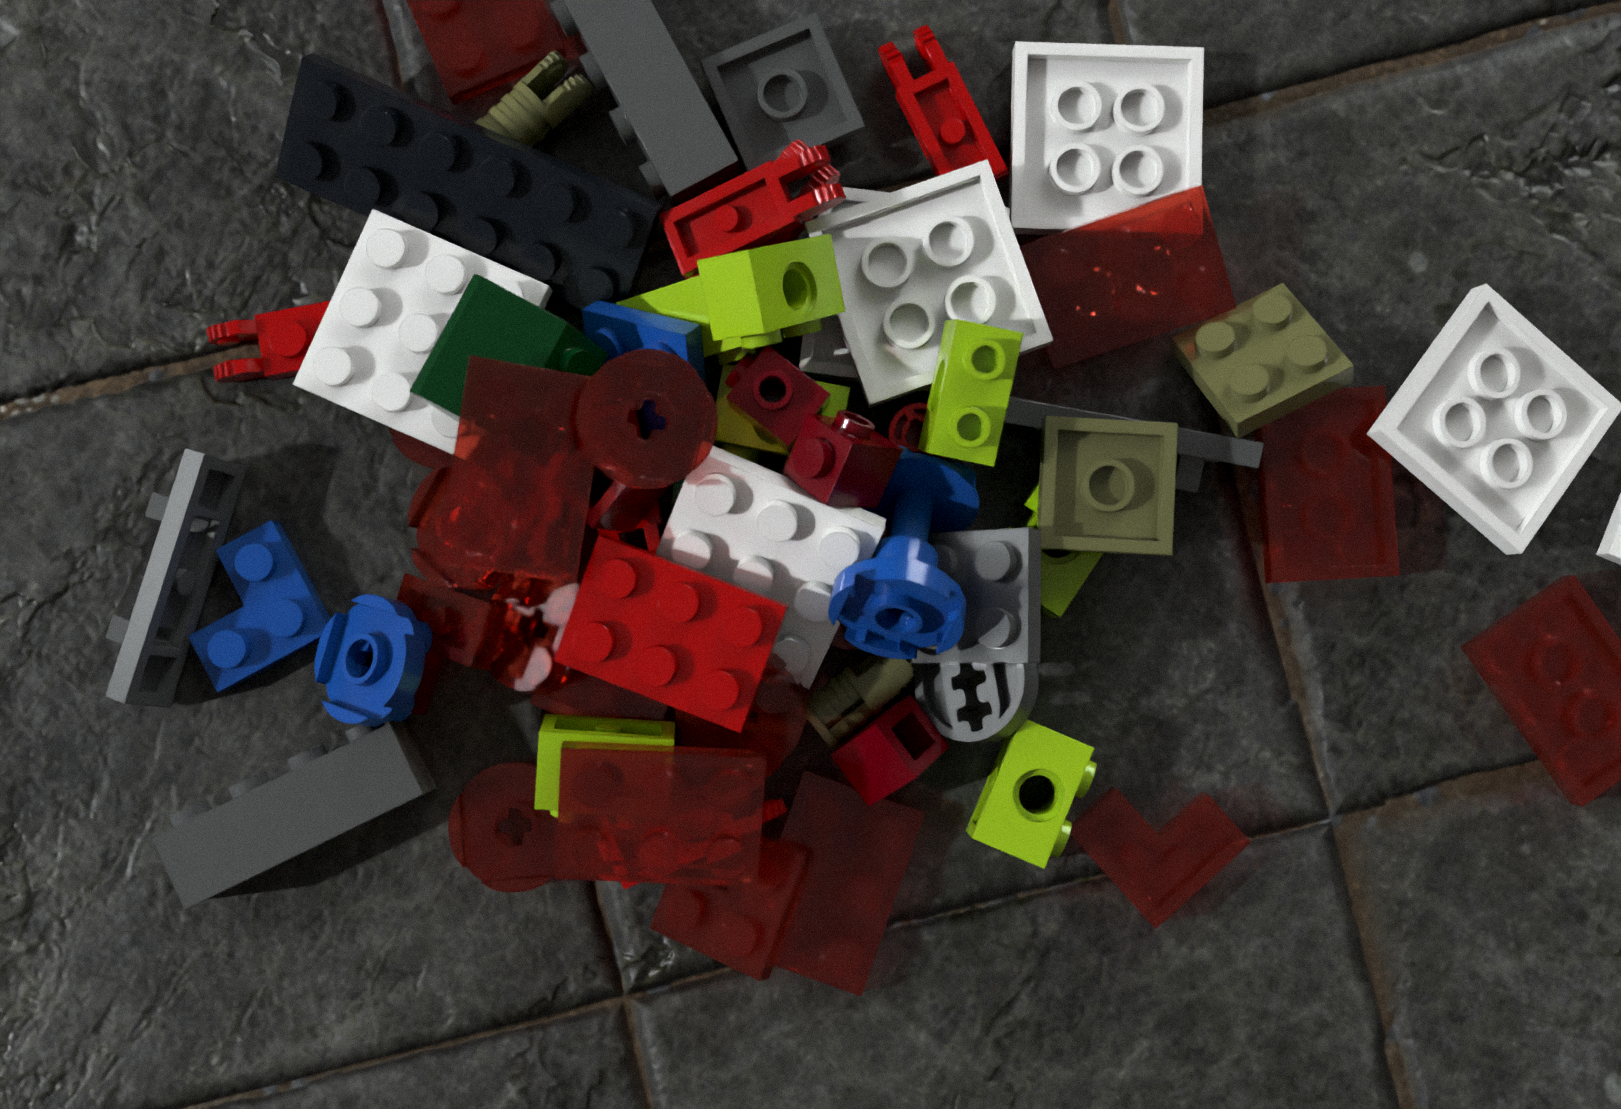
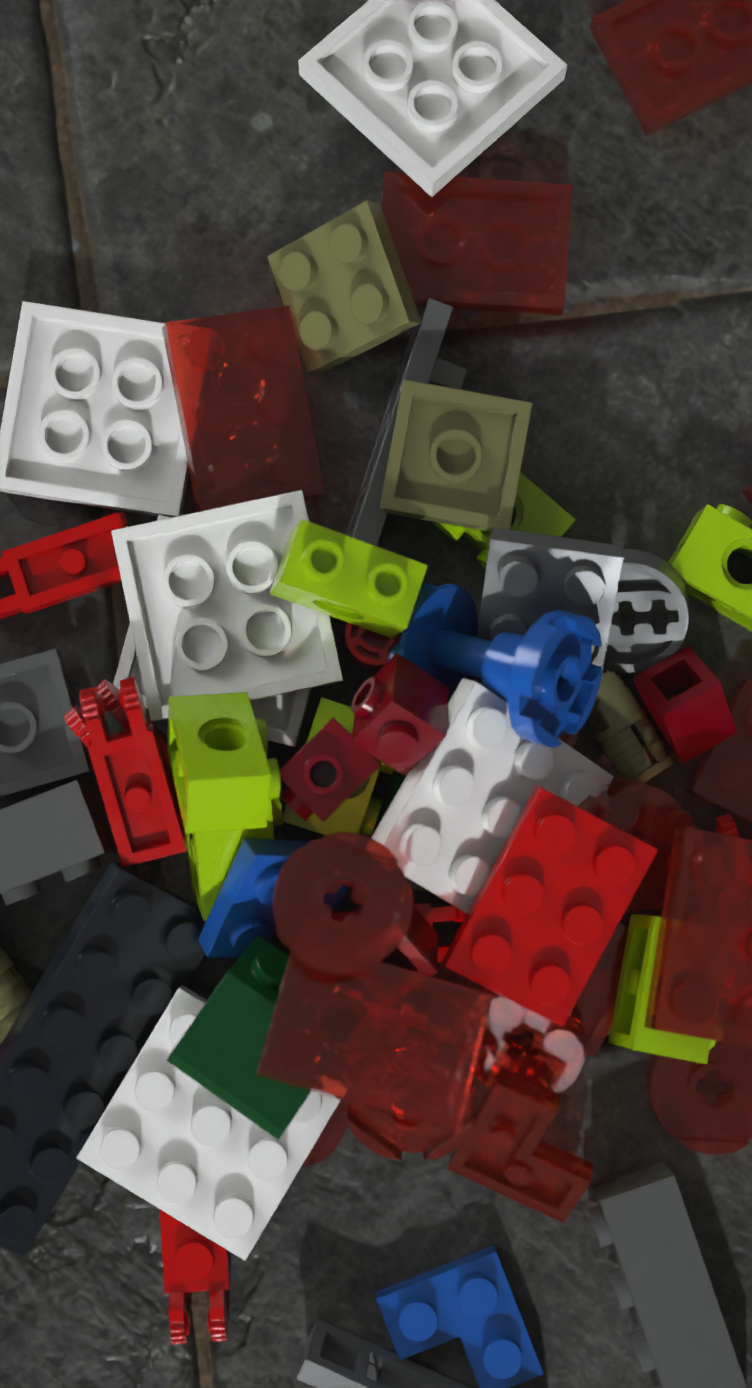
camera: 80 degrees left, 0 degrees up
blue plate [314,594,433,727] -> none

